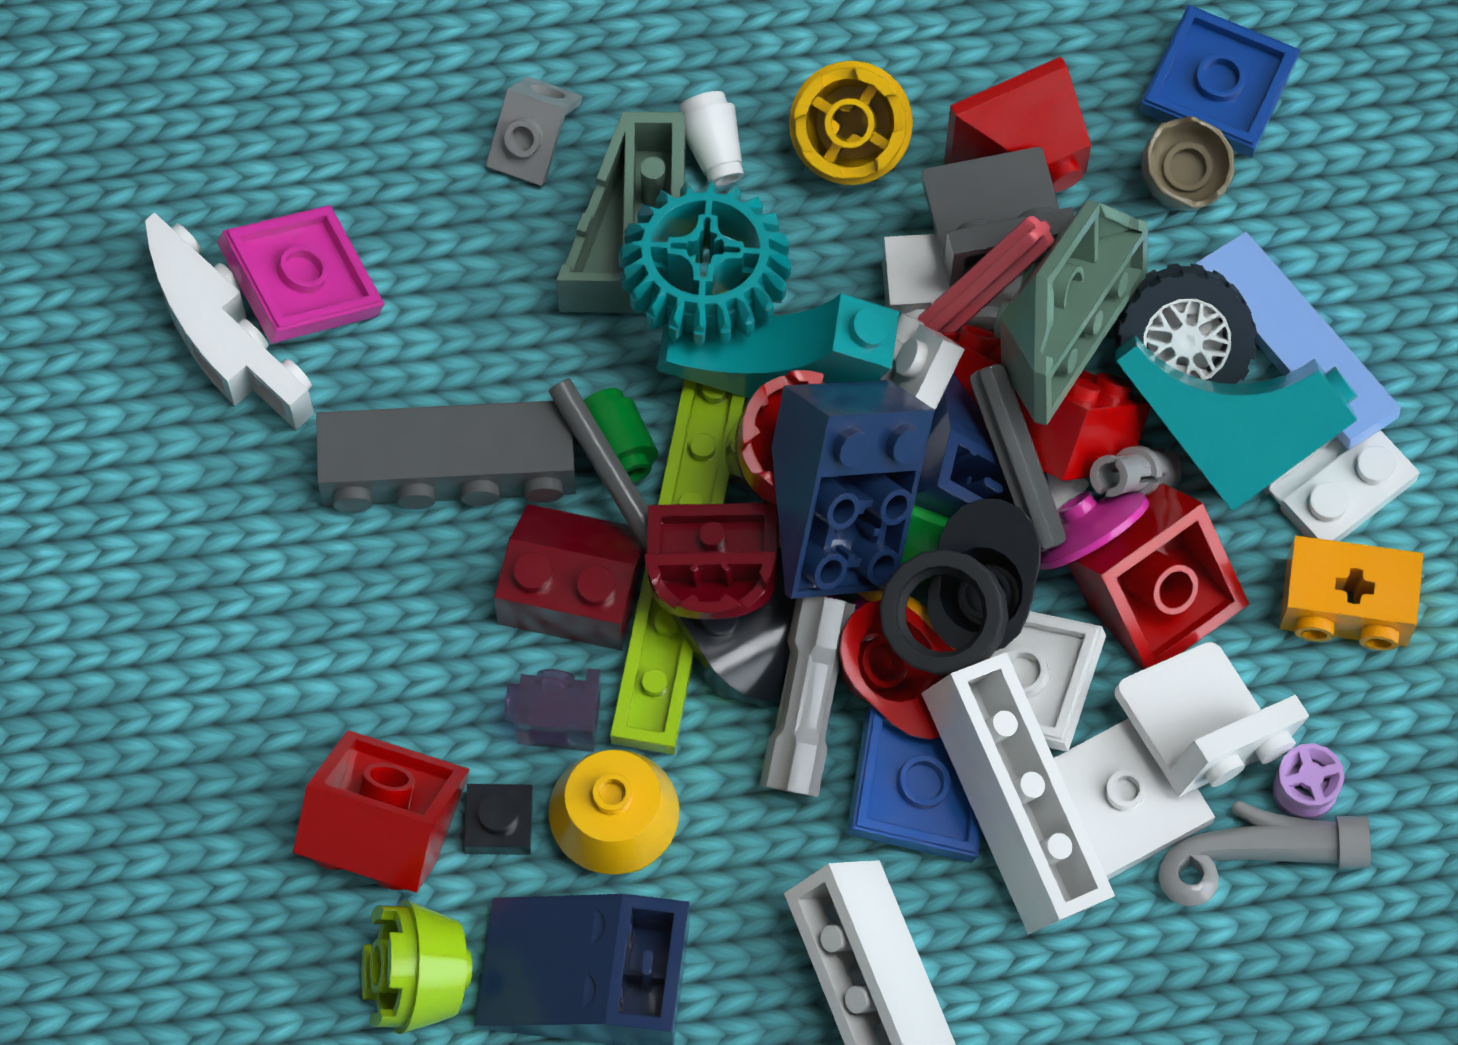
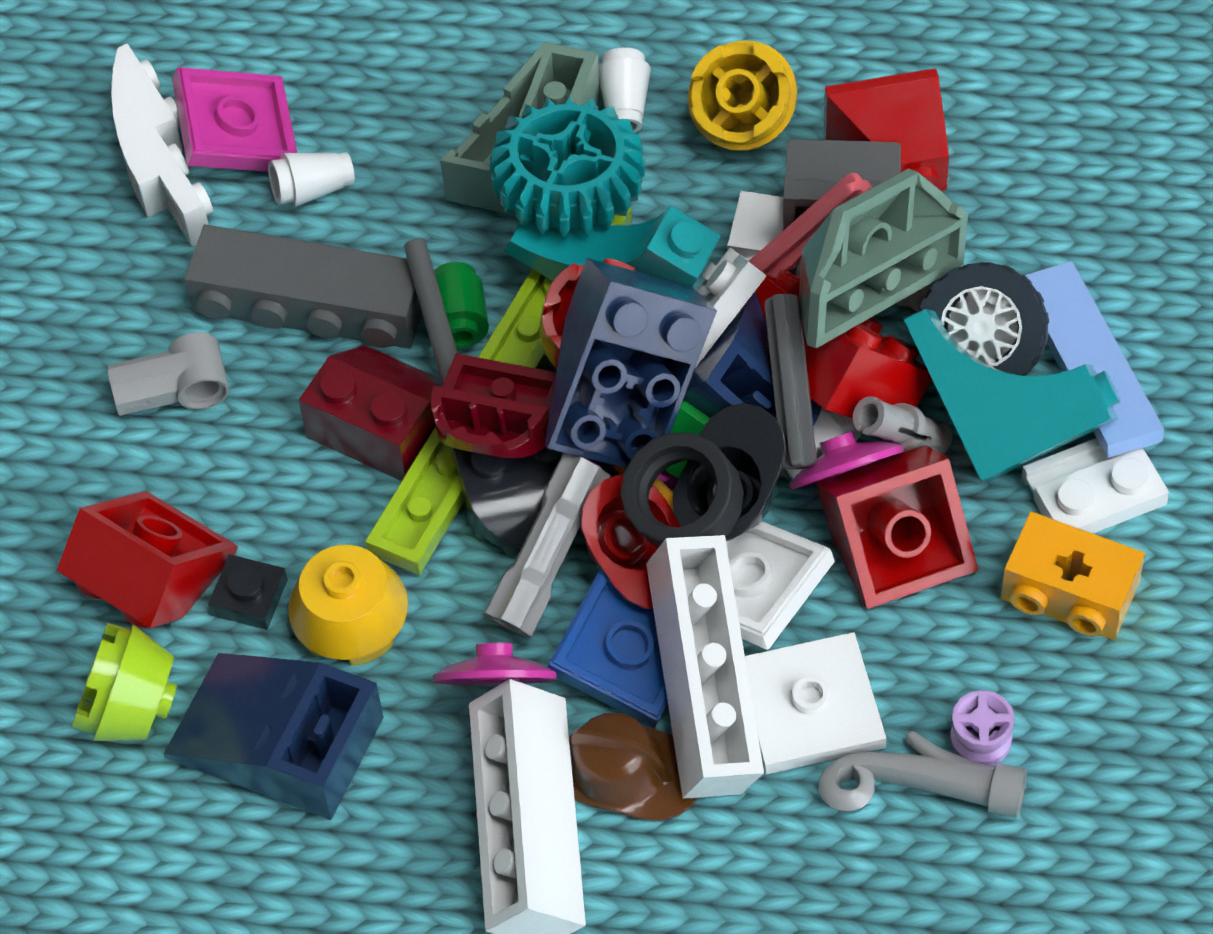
camera: 20 degrees right, 10 degrees down
light grey bracket [486,77,583,186] -> none
clear purple brick [504,668,602,752] -> none
white bracket [1115,642,1309,797] -> none
blue plate [1139,4,1300,158] -> none
dark tan hair [1141,116,1235,210] -> none
none -> light grey piece [107,332,229,416]
none -> white cone [268,152,355,208]
none -> dark pink dish [433,643,557,685]
none -> reddish brown piece [569,713,697,821]

